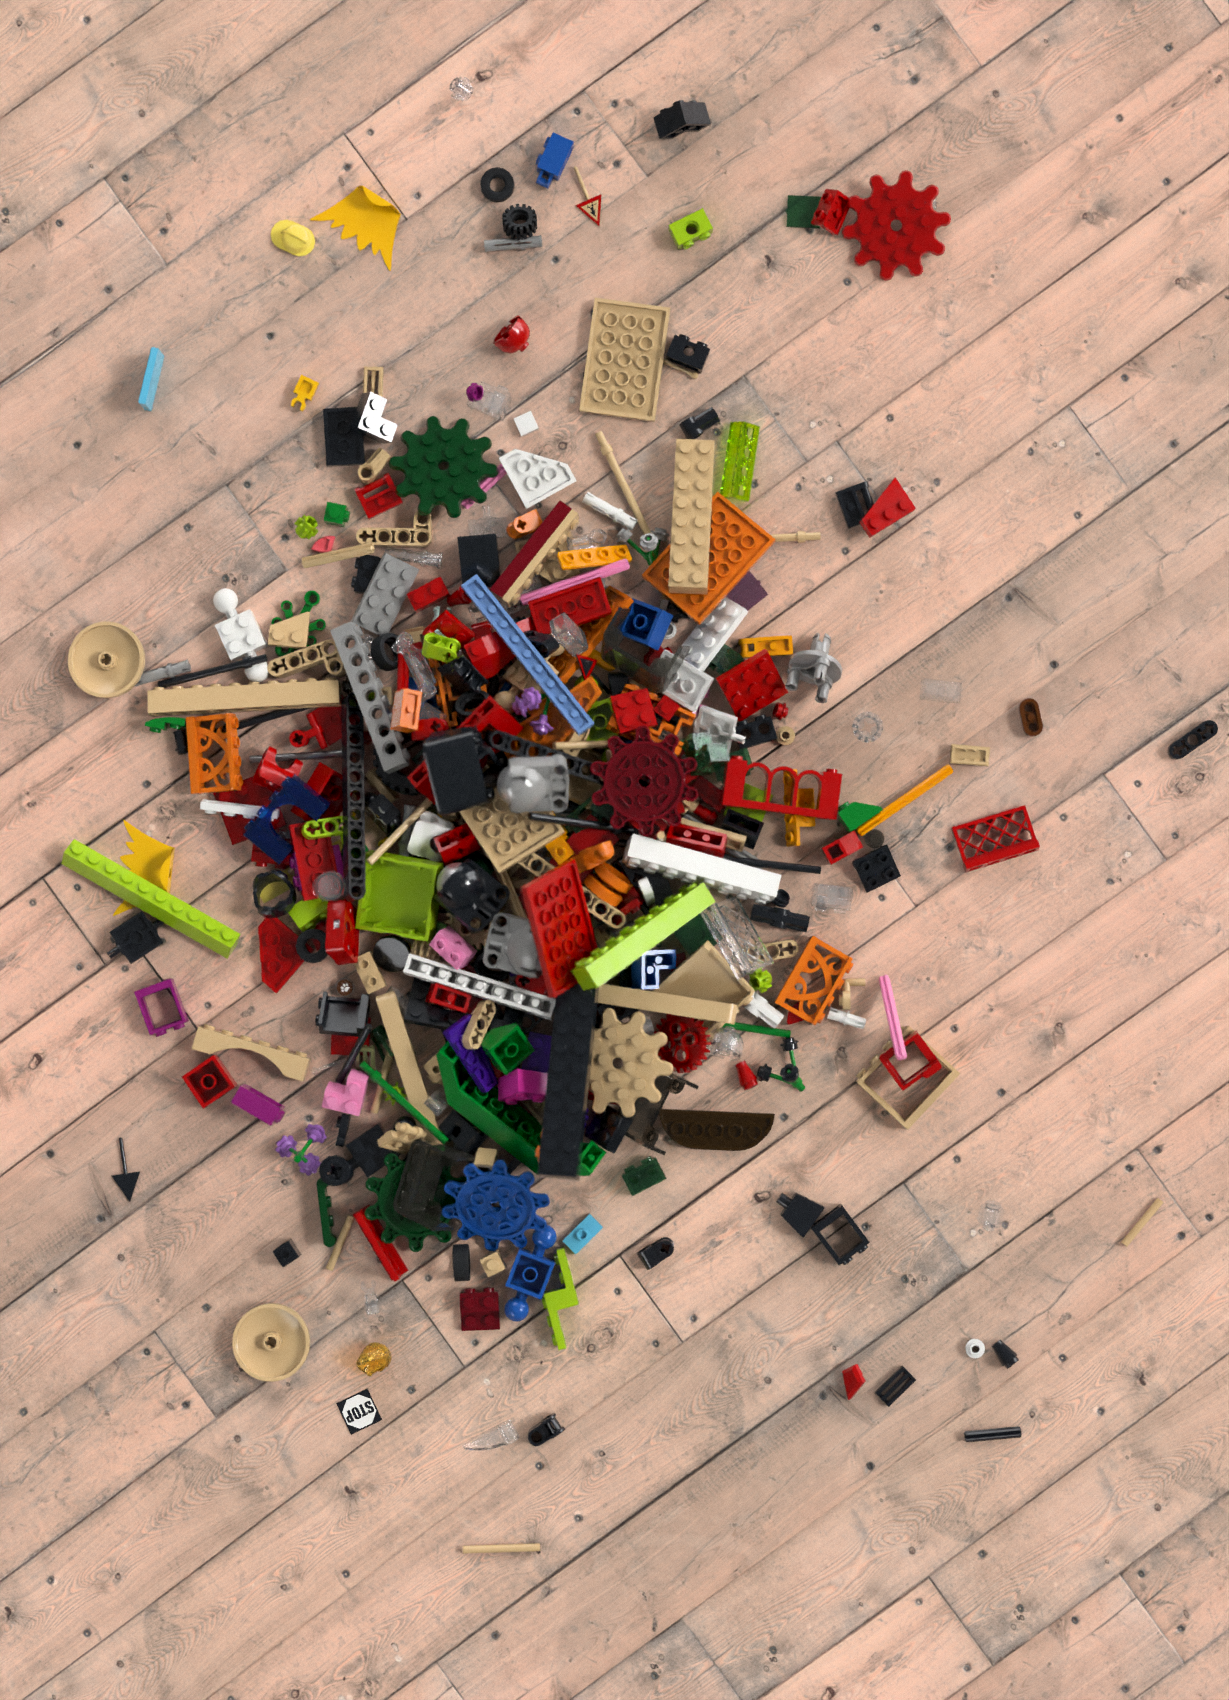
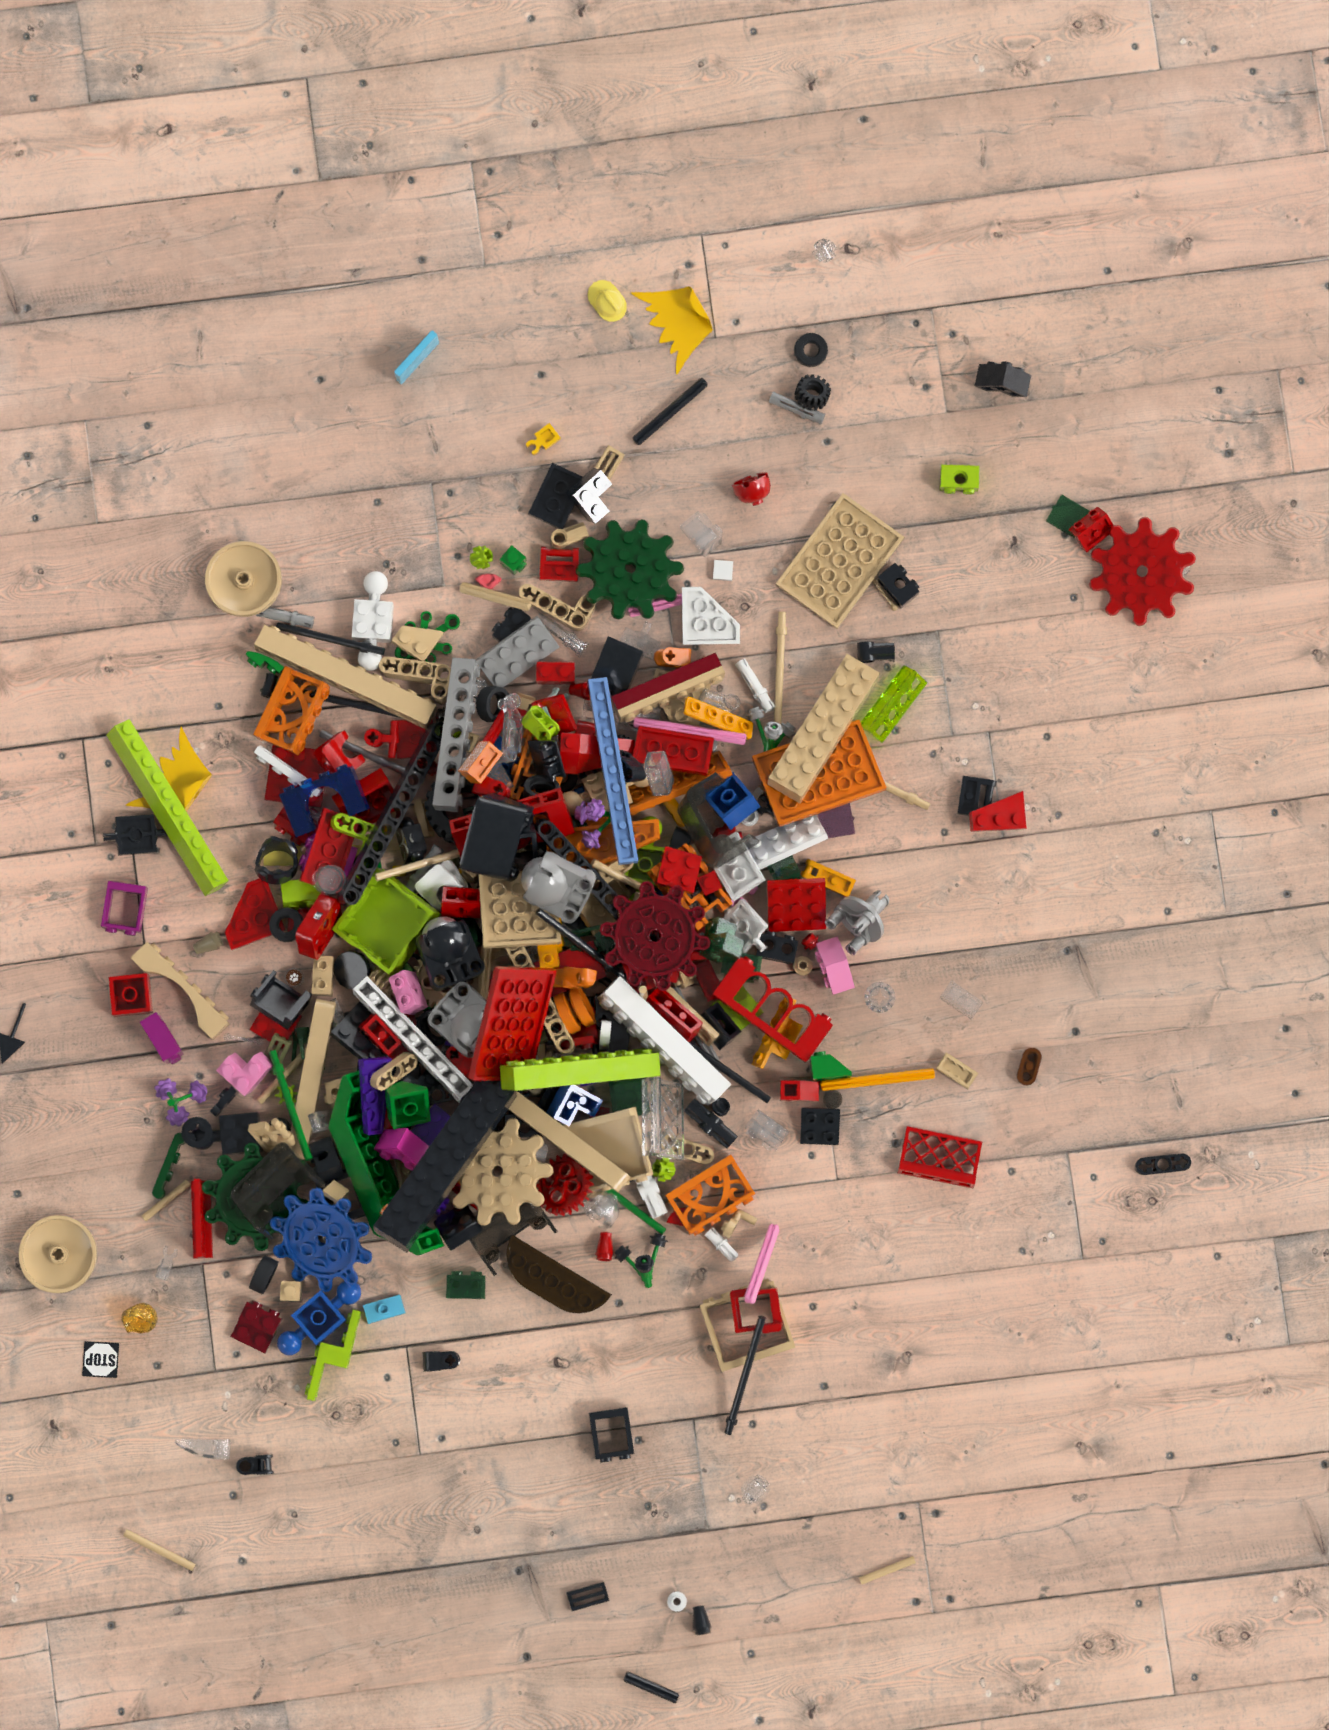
camera: 25 degrees right, 5 degrees down
black brick [272,1239,302,1267] -> none
black bar [335,1023,373,1084] -> none
magenta plate [466,383,484,402] -> none
blue brick [535,132,574,189] -> none
piece [574,166,602,226] -> none
piece [575,654,611,694] -> none
red pin [693,803,718,825] -> none
black torso [776,1192,825,1238] -> none
red piece [842,1364,866,1400] -> none
none -> dark tan cone [193,931,223,954]
none -> black axle [633,378,708,445]
none -> black bar [724,1316,766,1435]
none -> bright pink brick [814,936,855,995]

